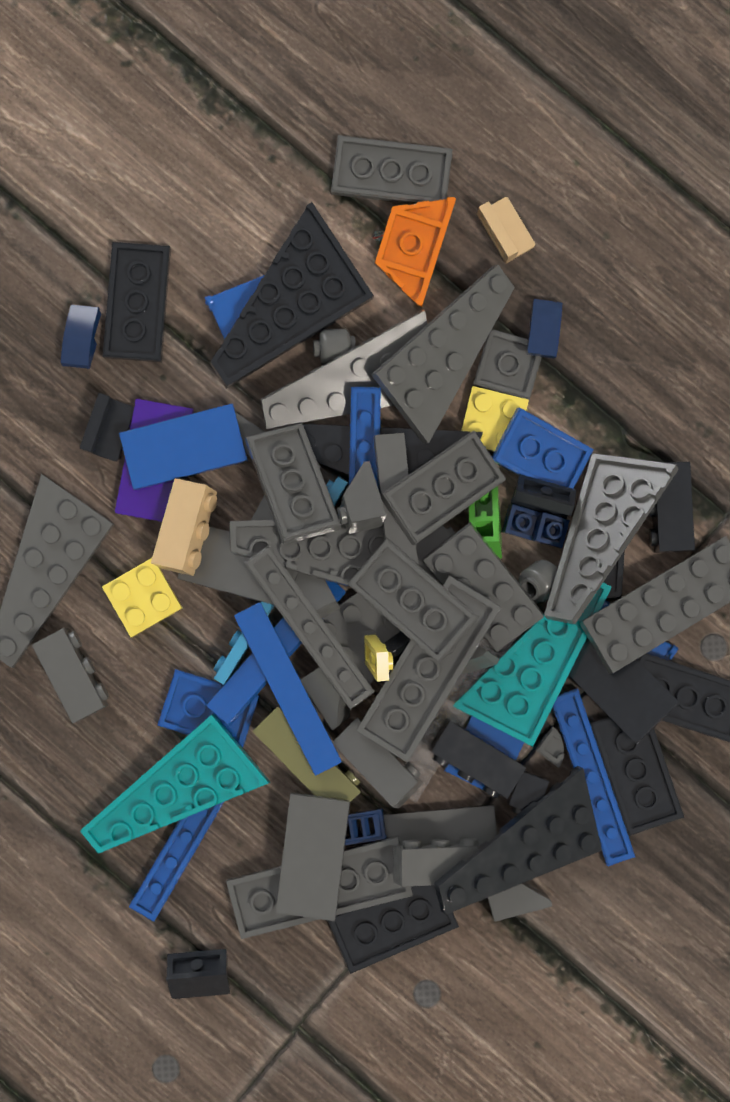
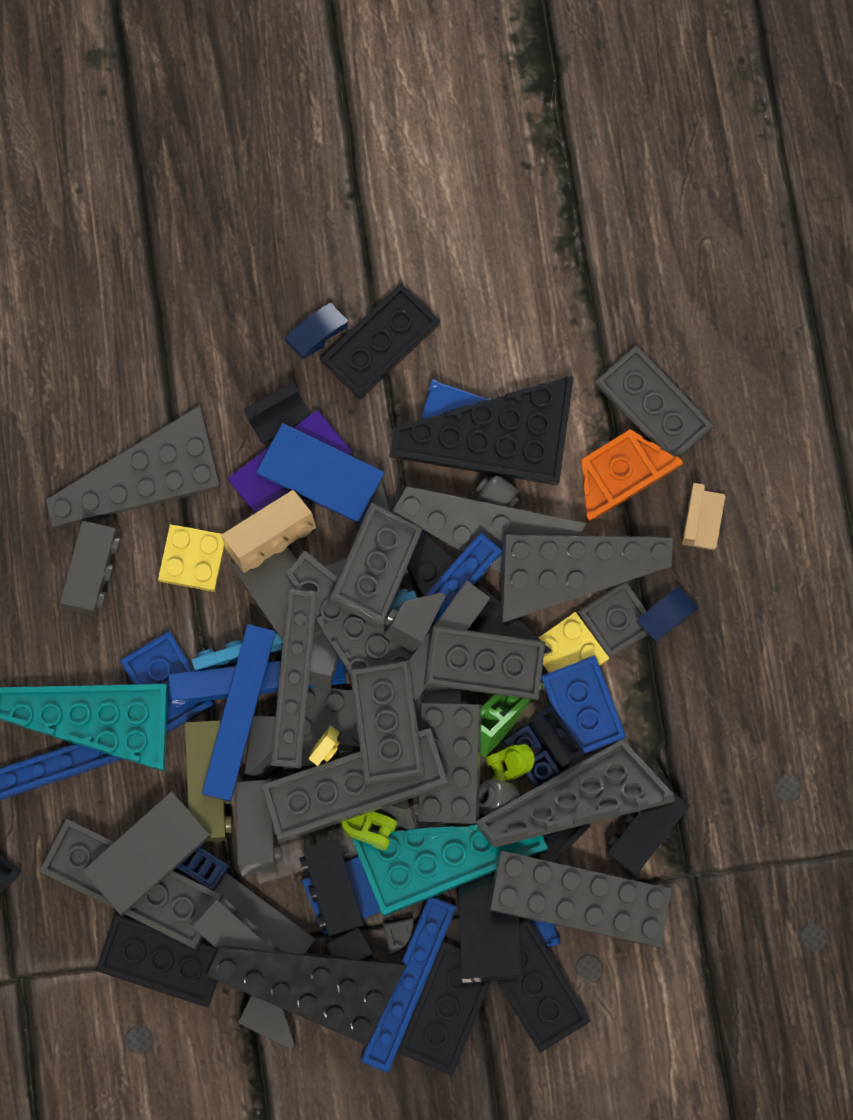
camera: 40 degrees right, 10 degrees down
none -> lime plate [341,811,398,850]
none -> lime plate [485,744,535,782]

